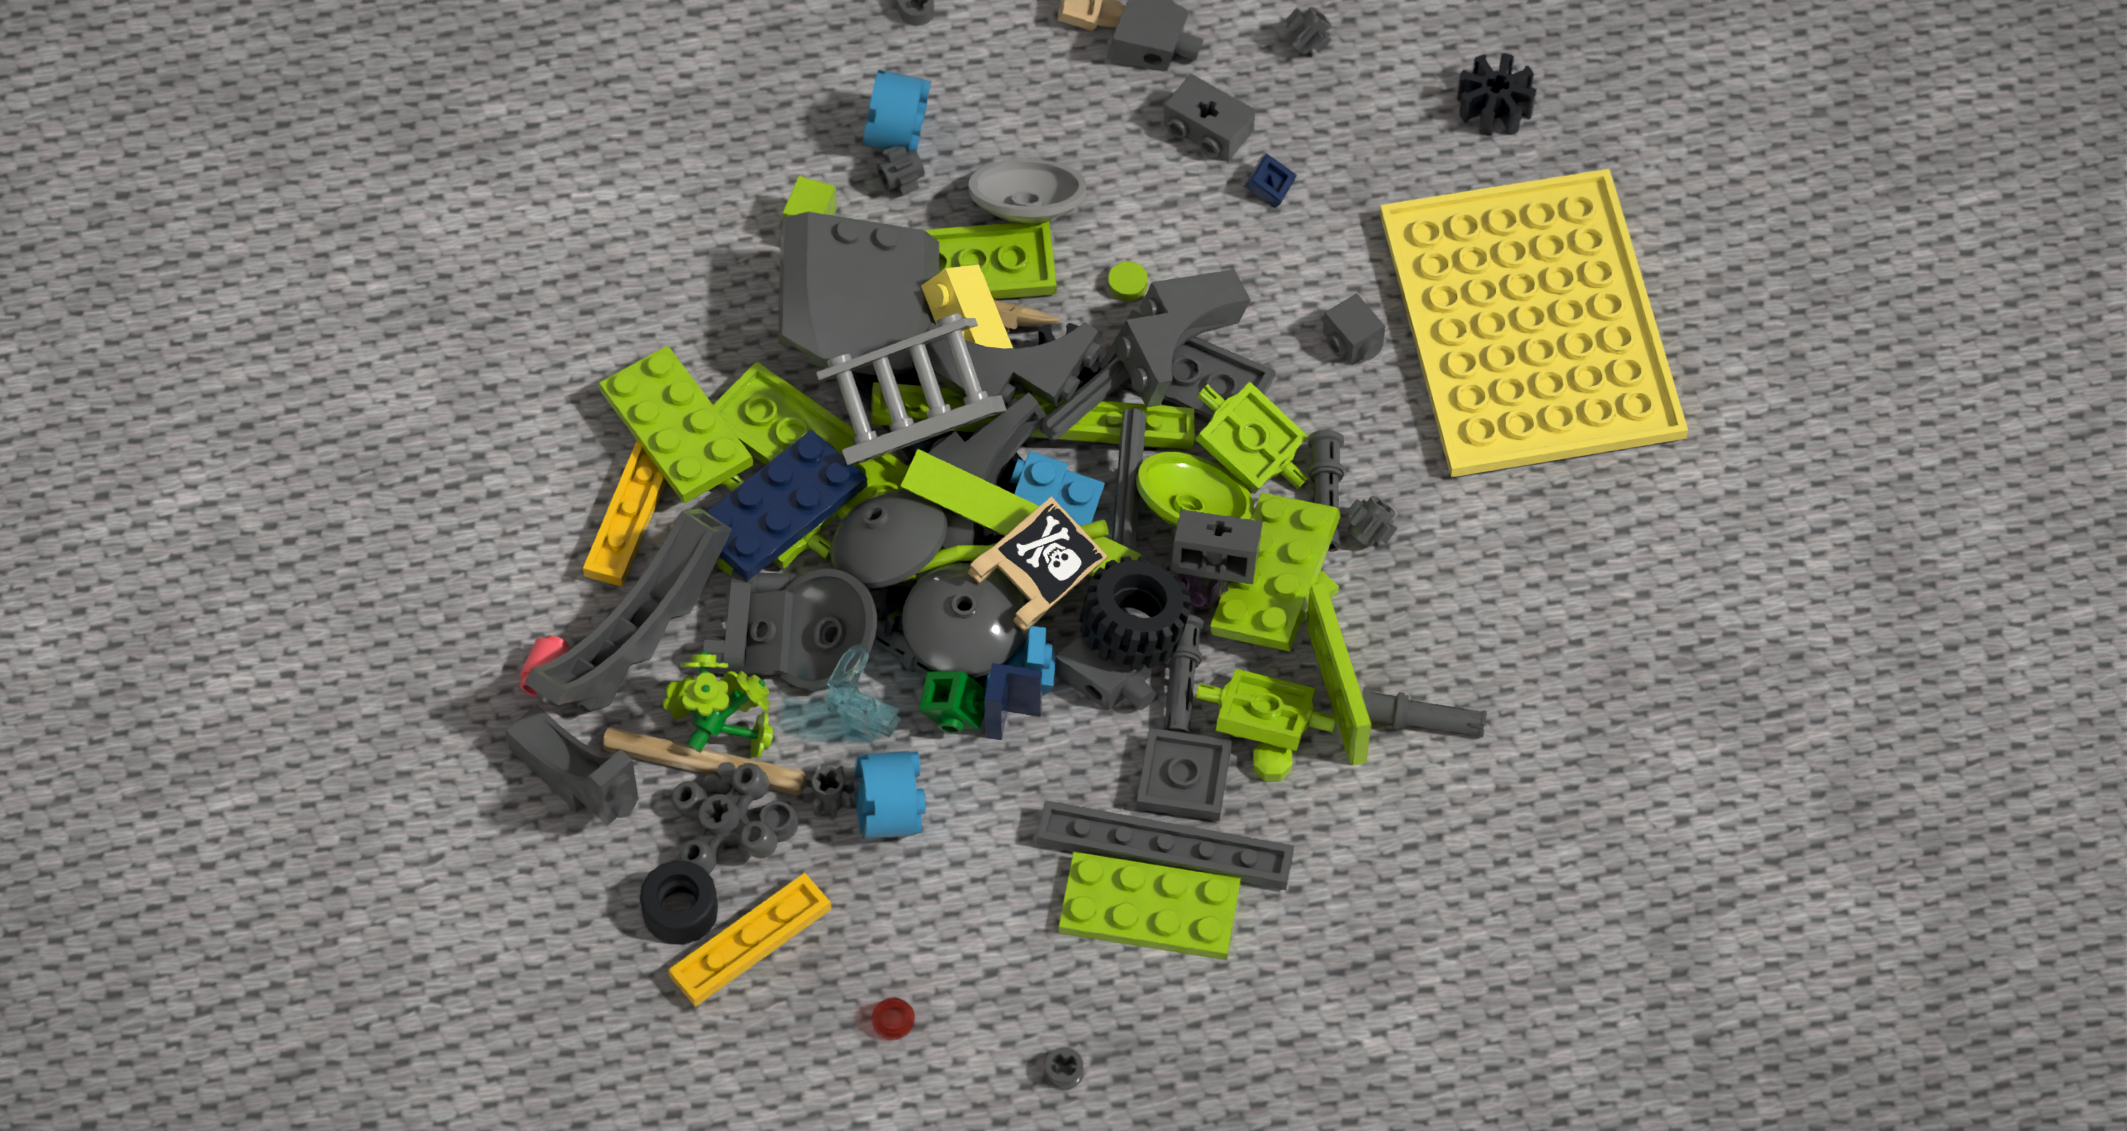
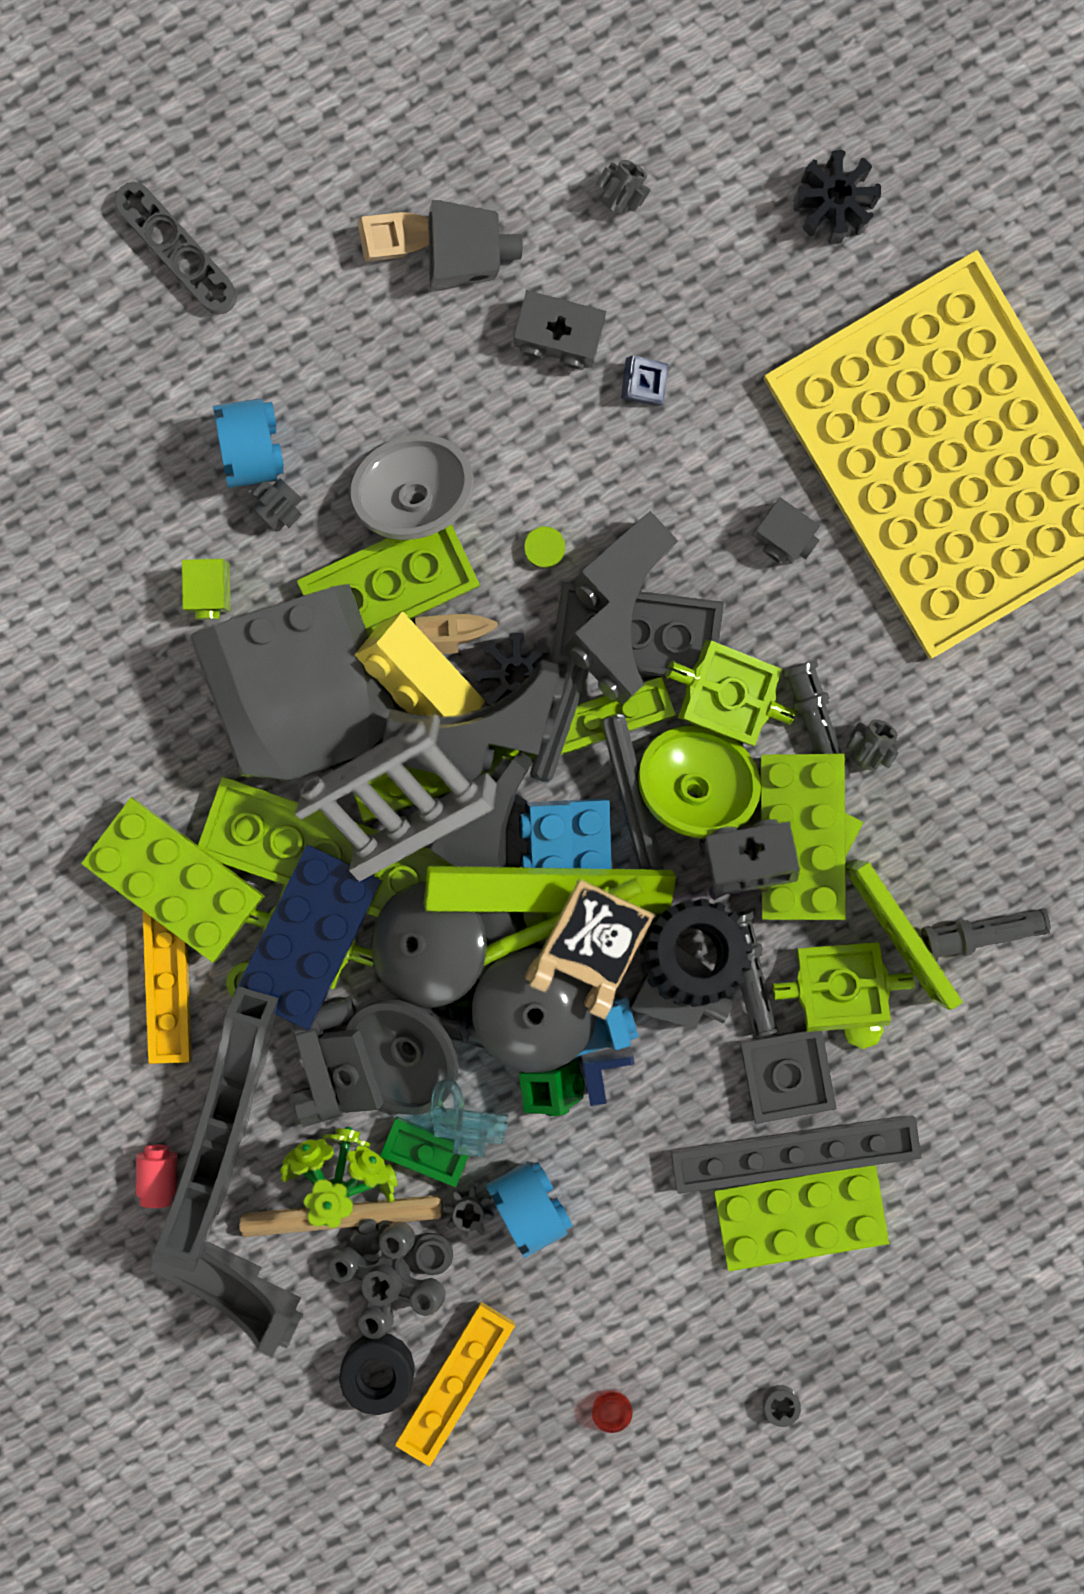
camera: 20 degrees left, 30 degrees up
none -> green plate [380,1116,472,1187]

